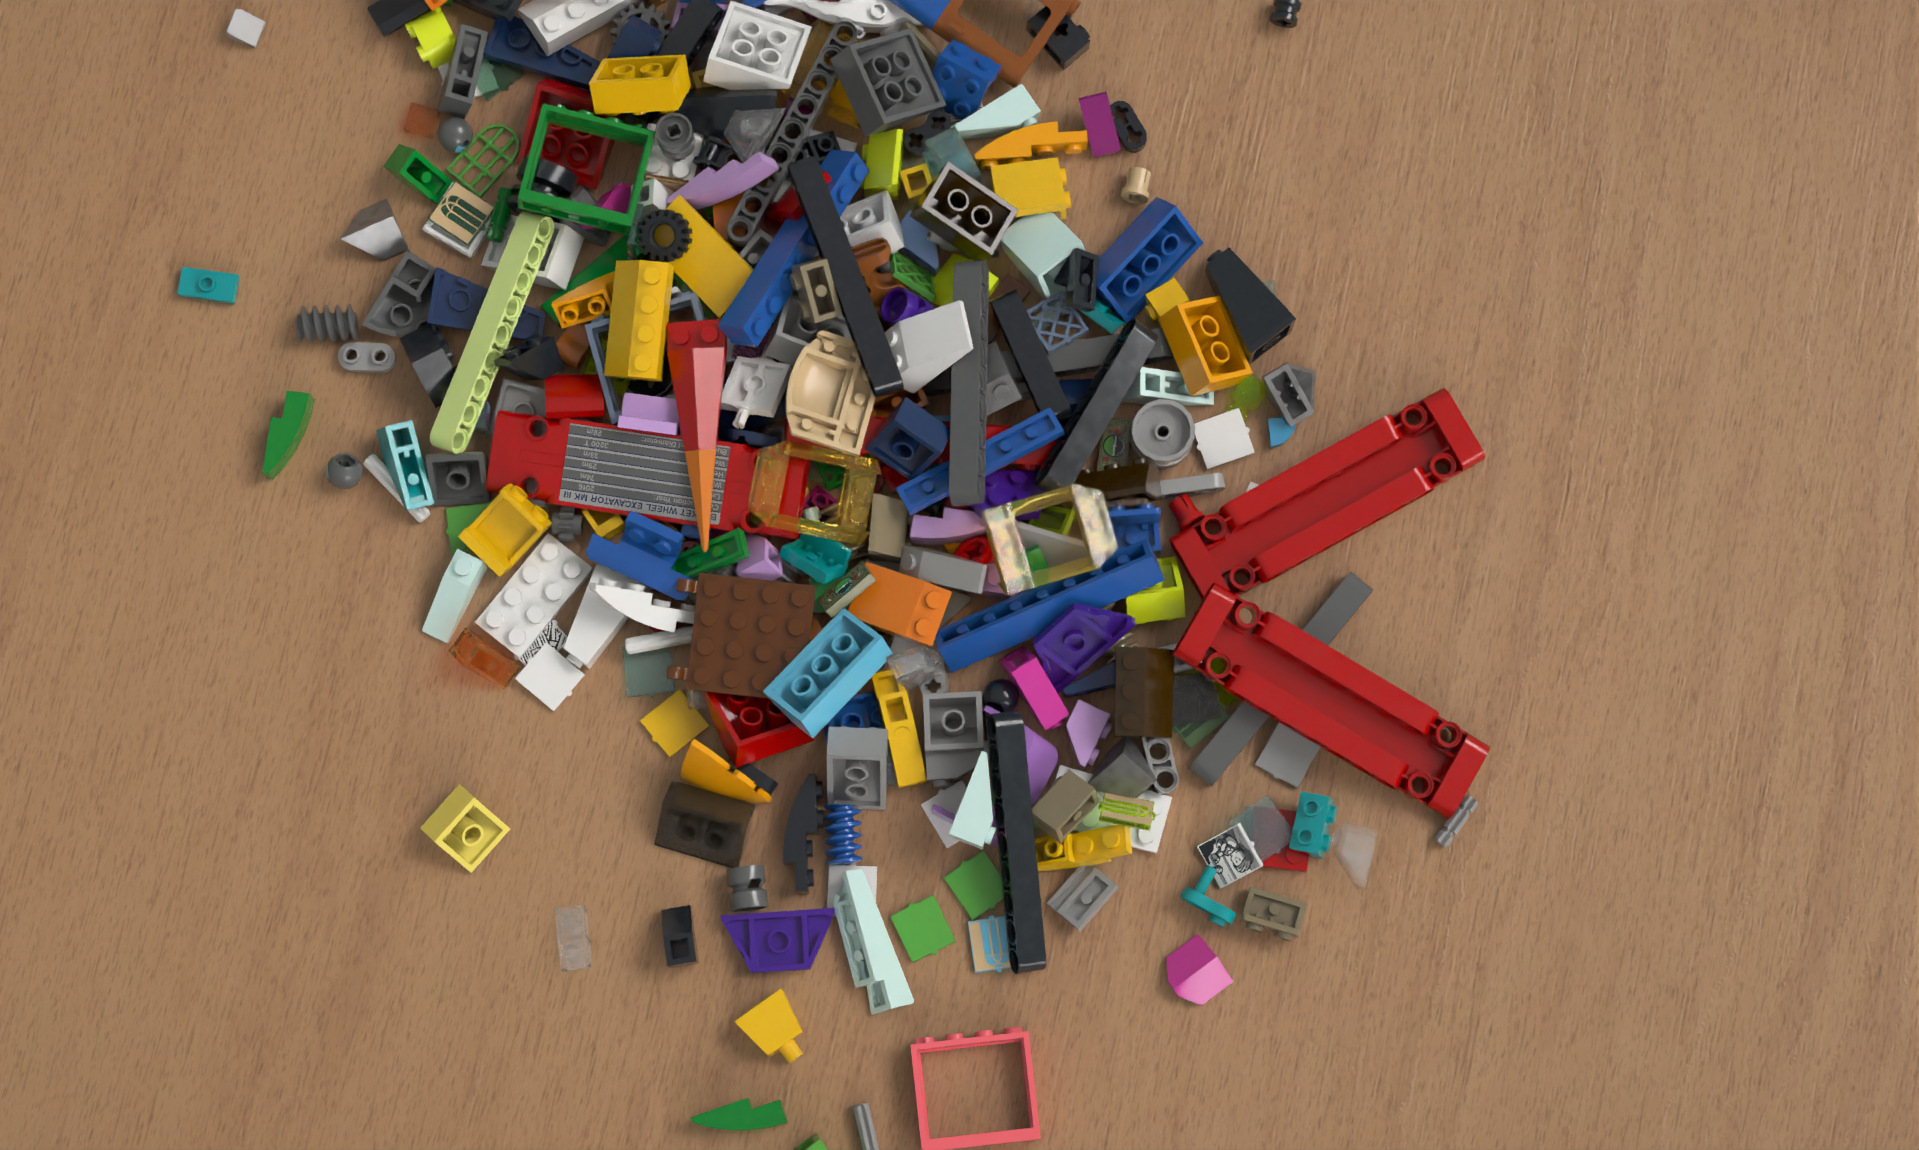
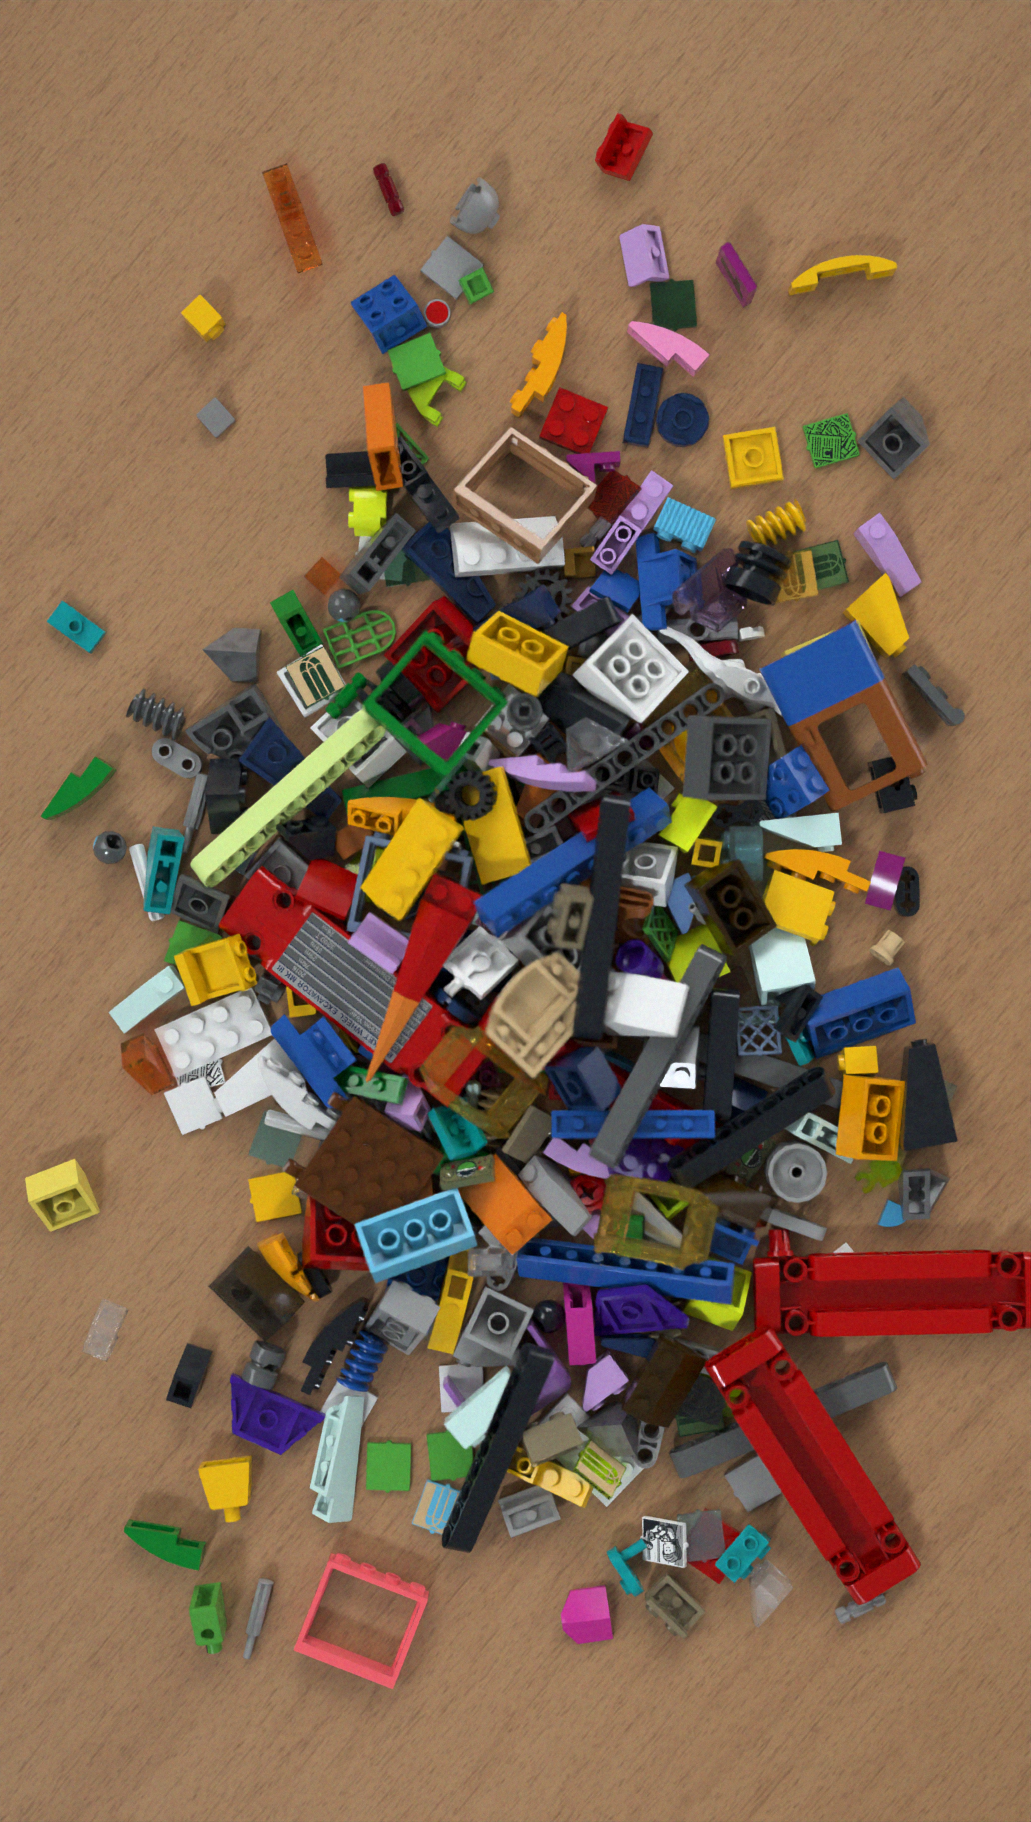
camera: 30 degrees right, 10 degrees up
white piece [1194,408,1255,469] -> none
none -> light grey axle [182,774,208,854]

